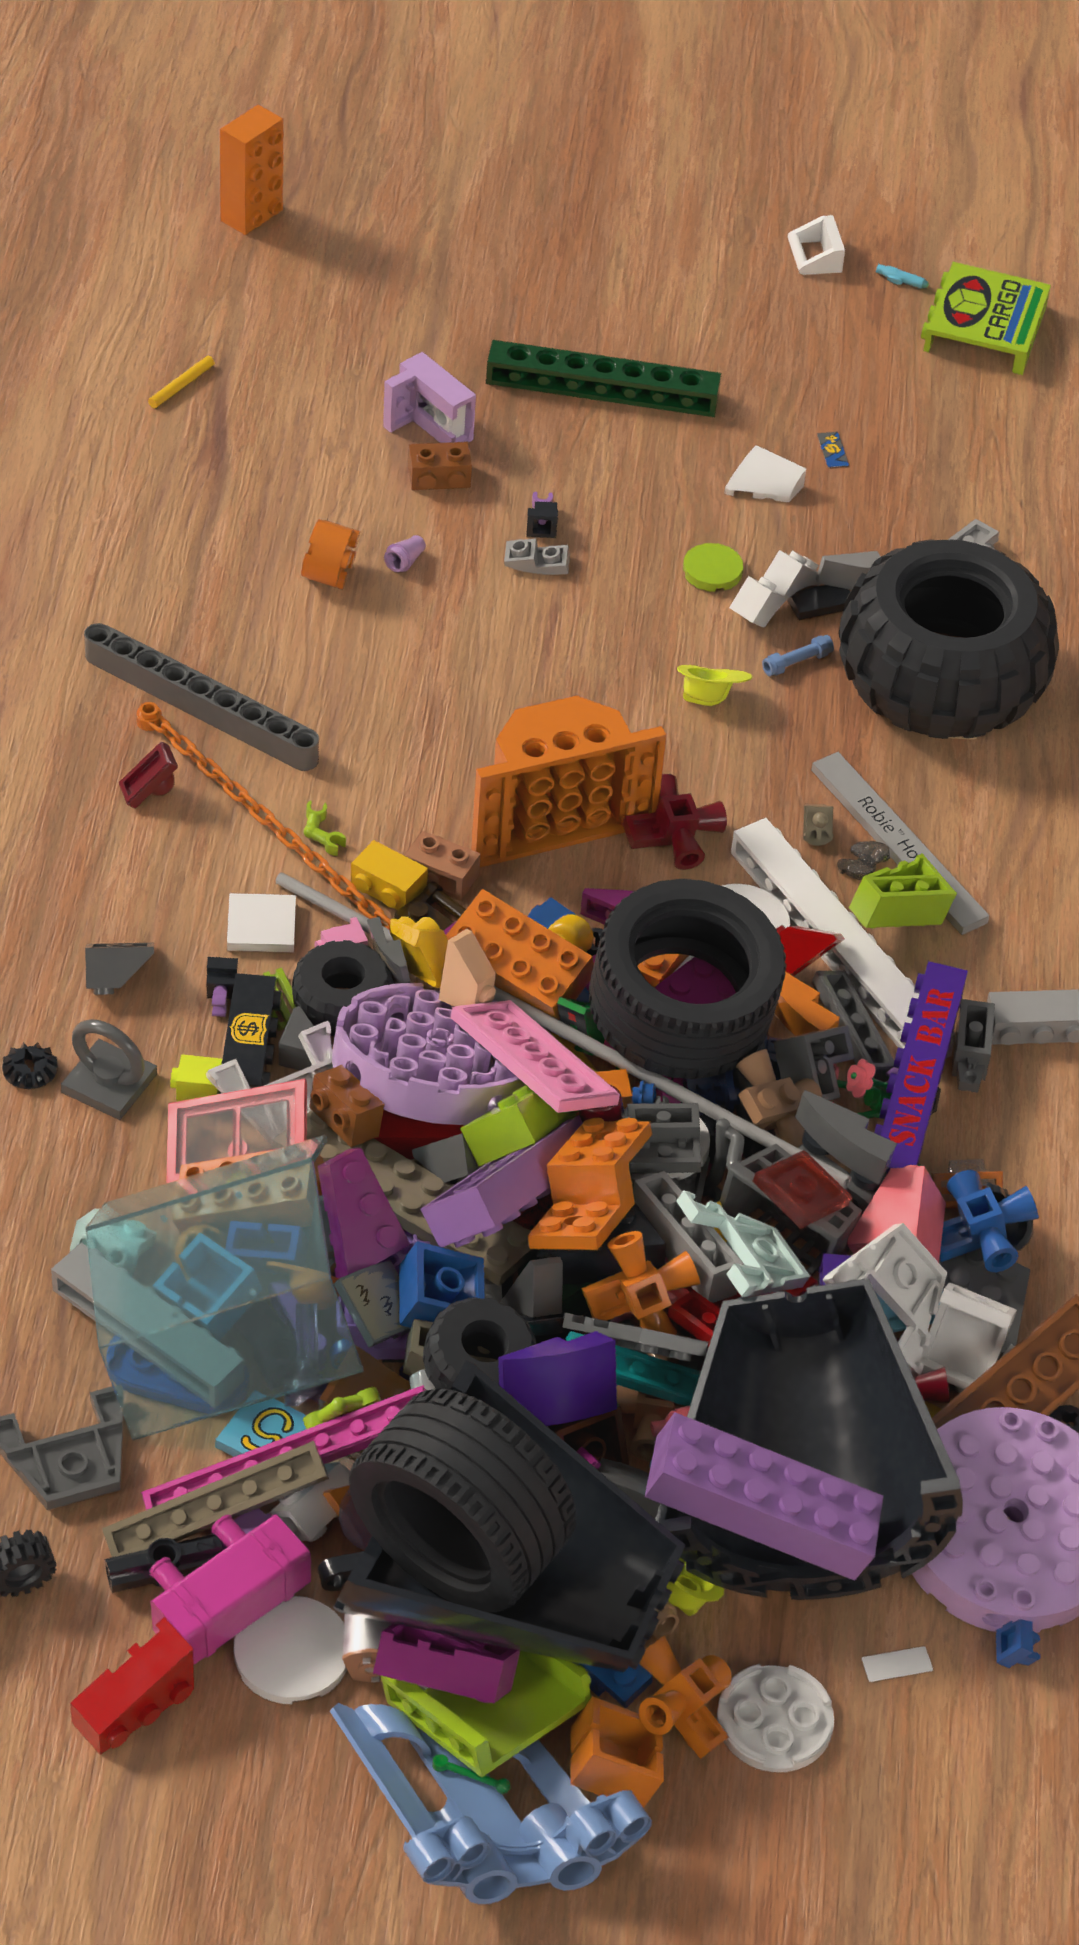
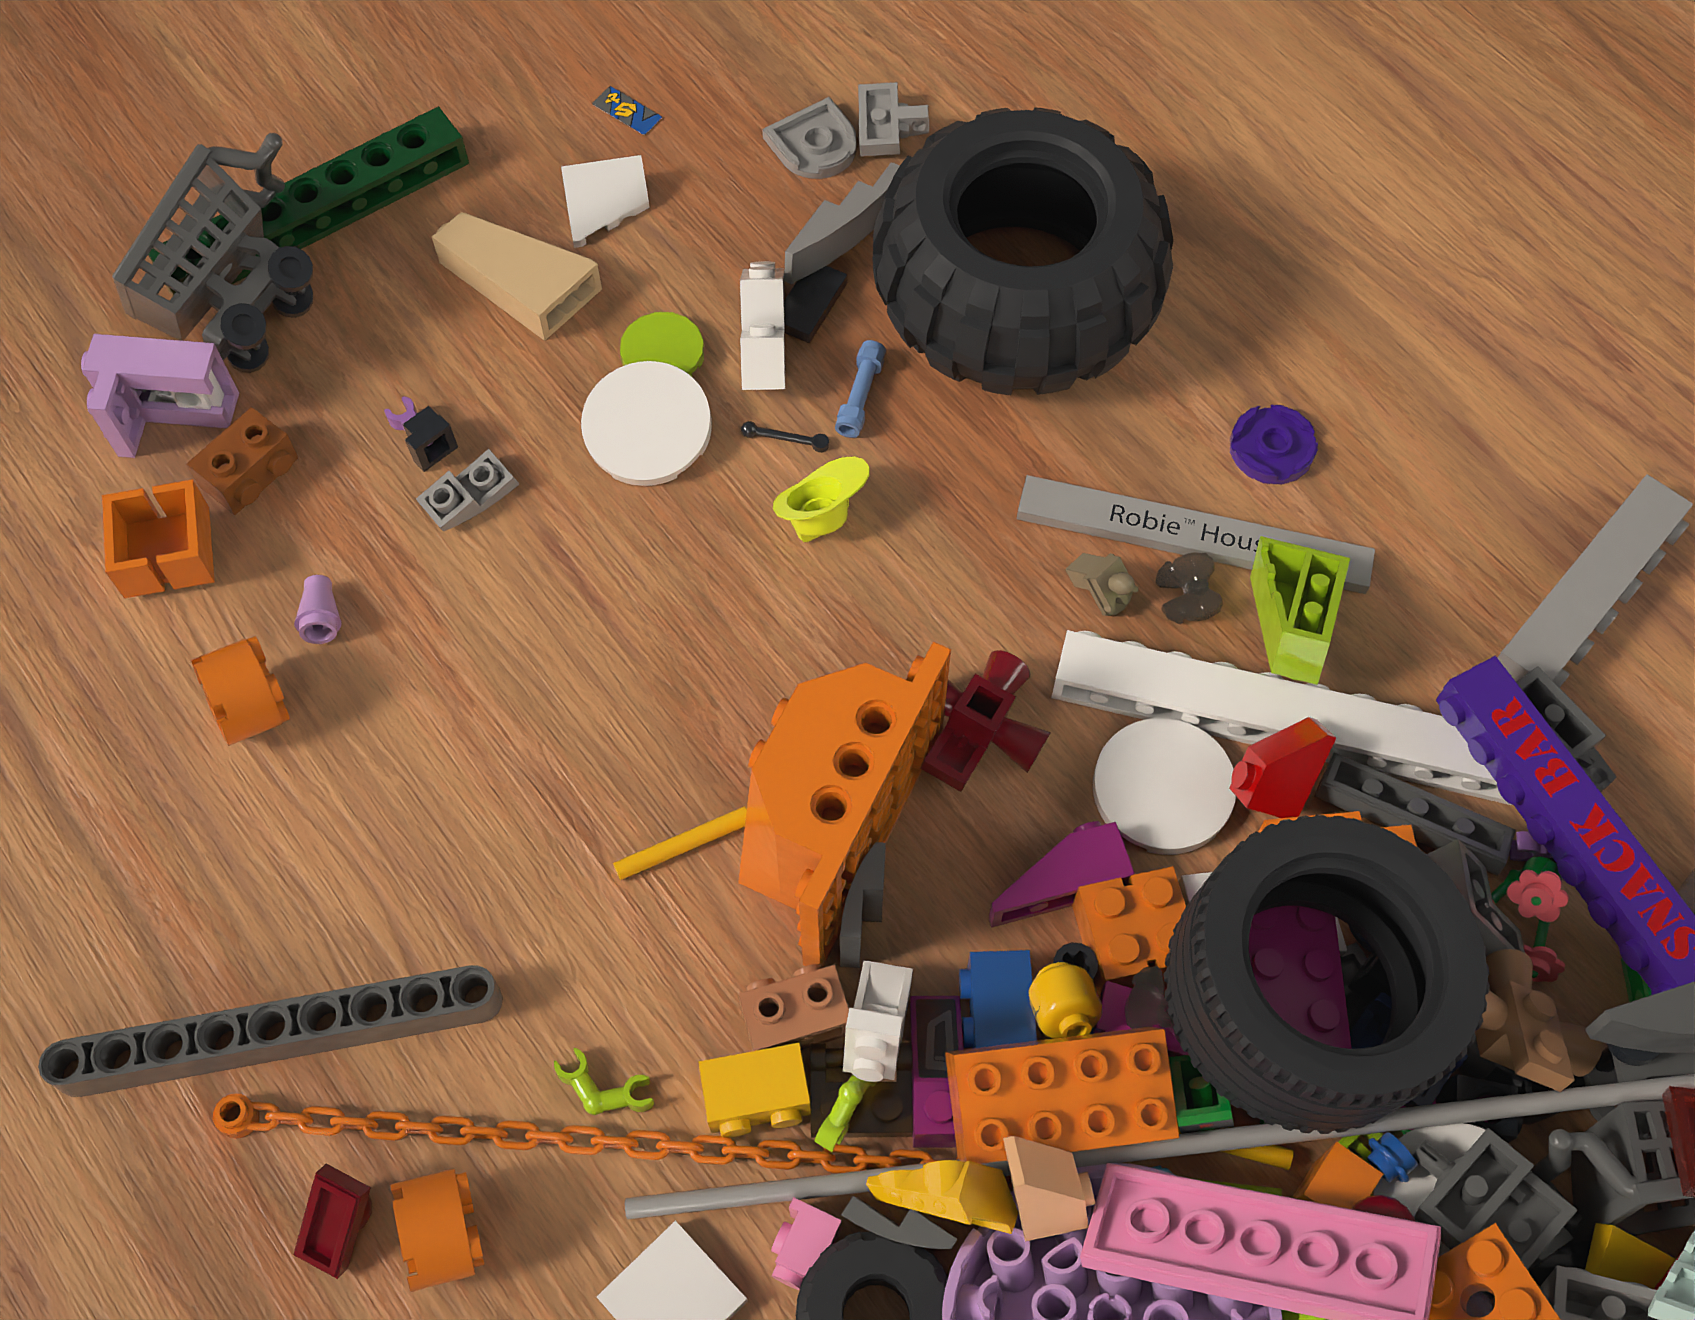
camera: 40 degrees left, 15 degrees up
none -> orange piece [102,479,215,598]
none -> dark grey piece [112,133,313,373]
none -> orange brick [390,1168,485,1292]
none -> tan slope [432,212,602,341]
none -> white tile [581,361,712,486]
none -> yellow bar [613,806,747,881]
none -> black hinge [741,421,829,453]
none -> light grey tile [762,97,856,179]
none -> lime arm [814,1075,877,1152]
none -> dark grey slope [840,842,886,968]
none -> white arch [843,960,913,1082]
none -> dark purple tile [1230,404,1318,485]

